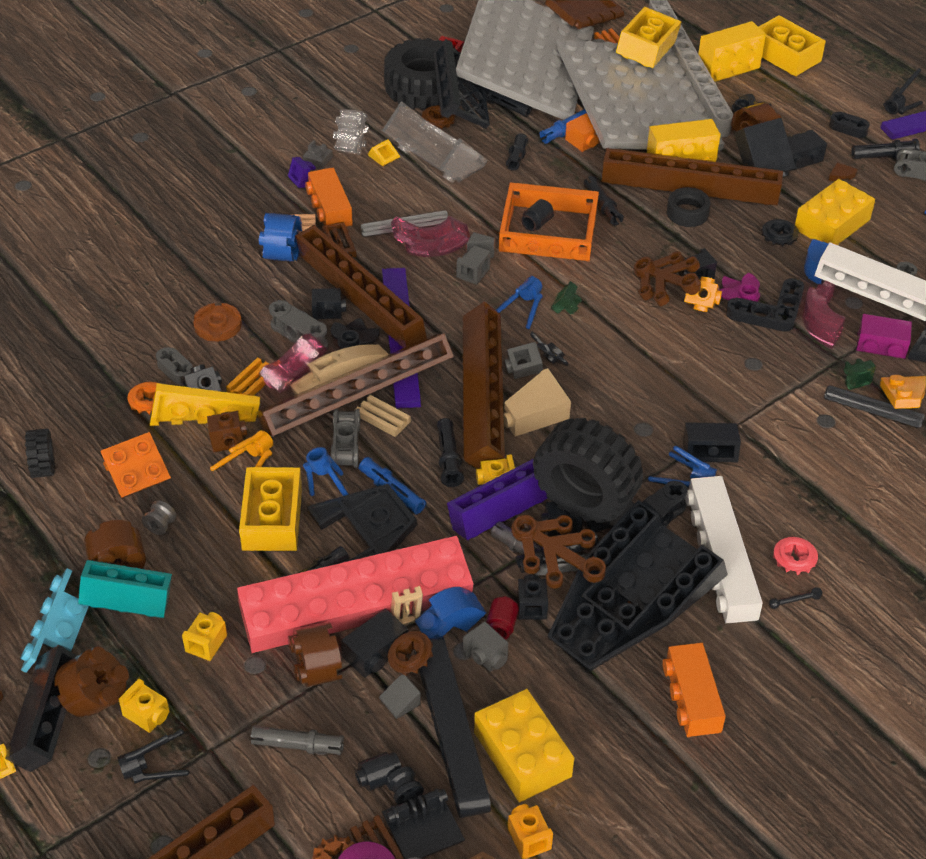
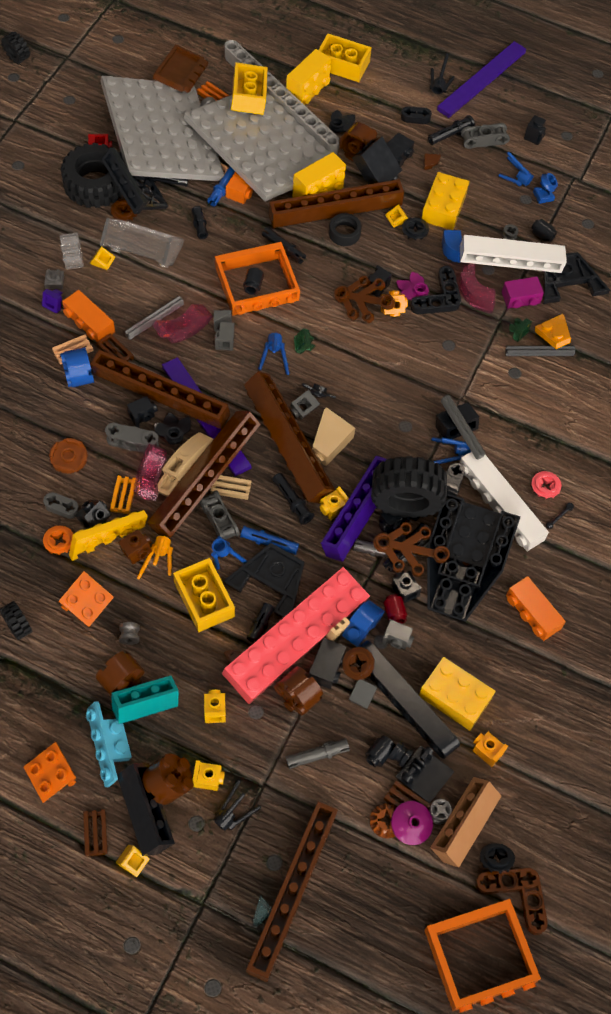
camera: 30 degrees left, 15 degrees up
none -> yellow slope [385,204,409,227]
none -> dark grey axle [441,395,486,460]

